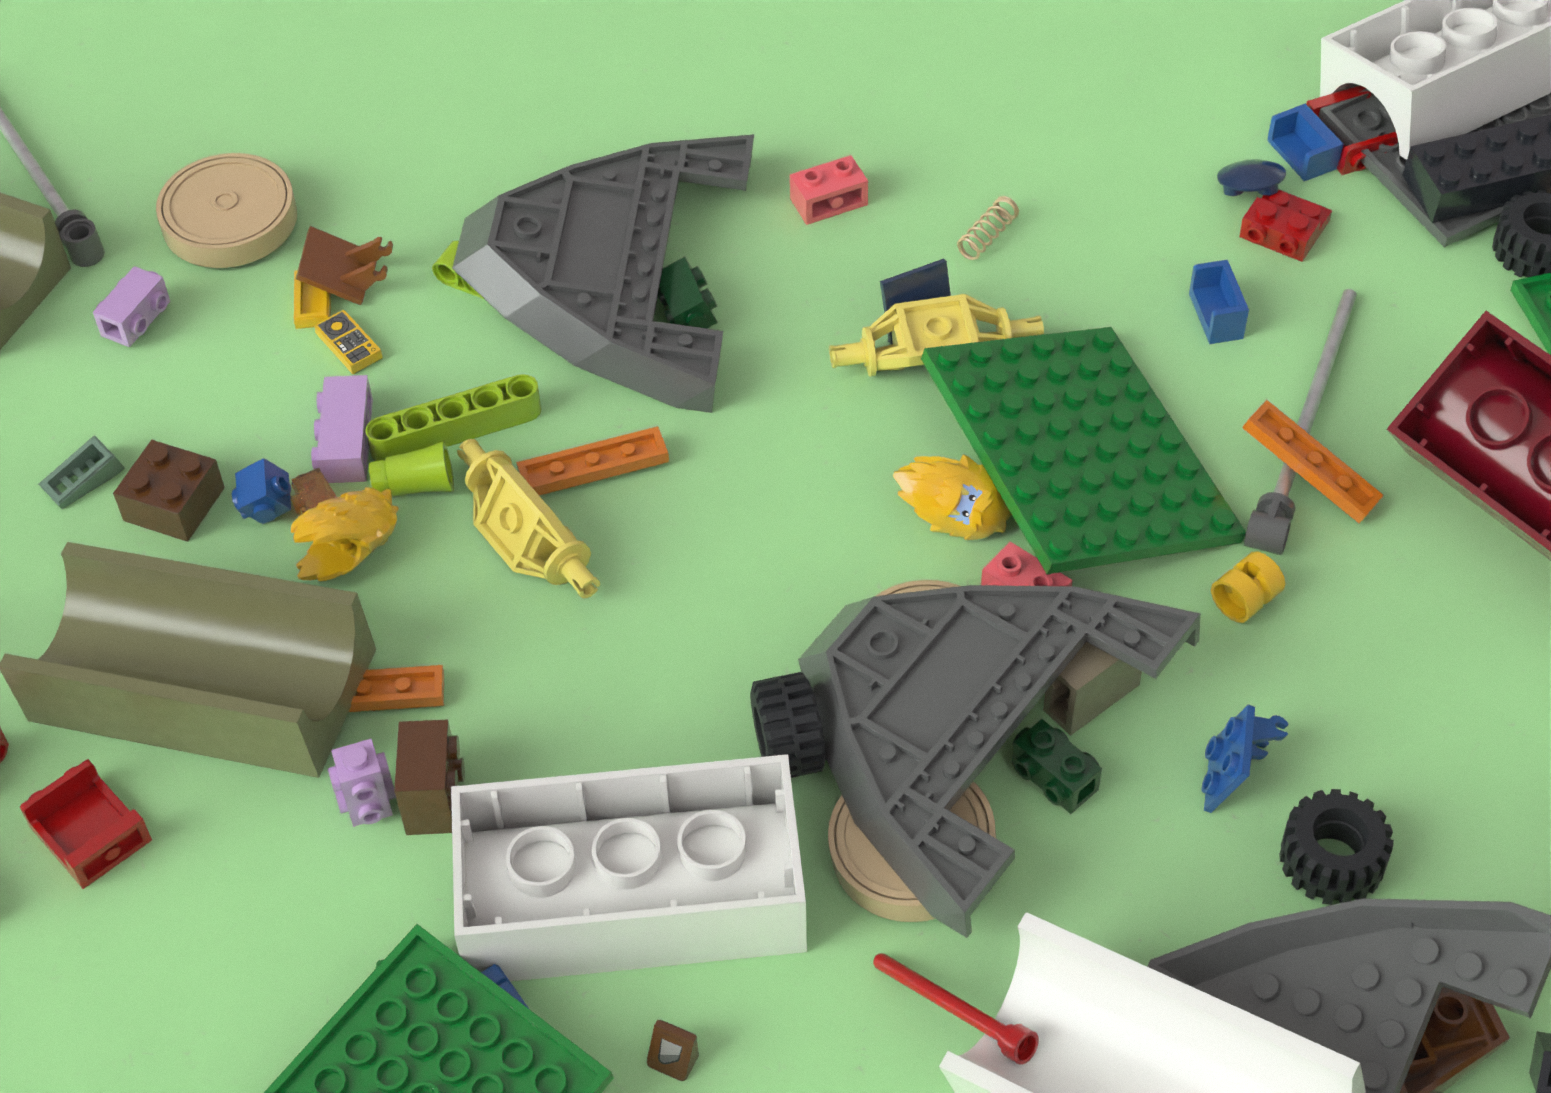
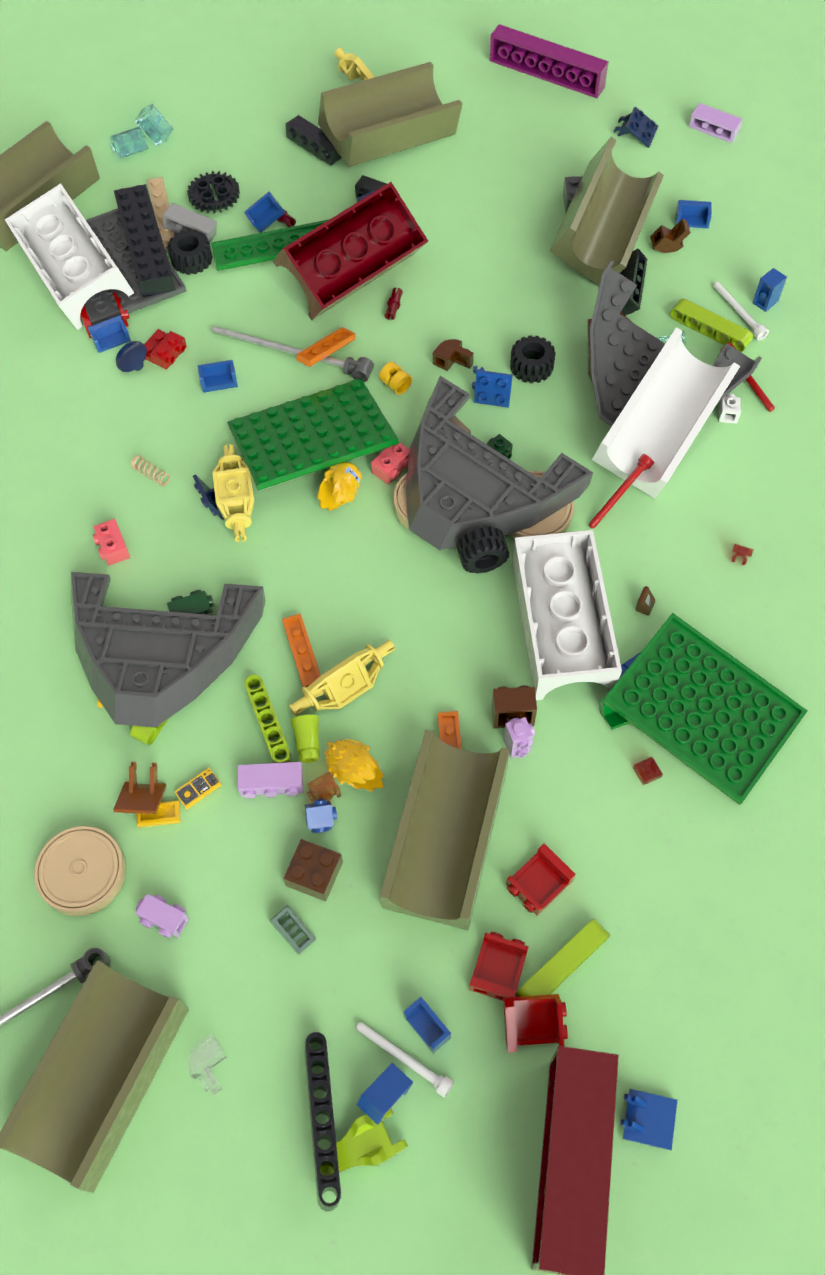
camera: 90 degrees left, 10 degrees up
none -> dark red pin [384,287,403,320]
none -> reddish brown brick [433,339,474,371]
none -> clear red tile [633,757,663,786]

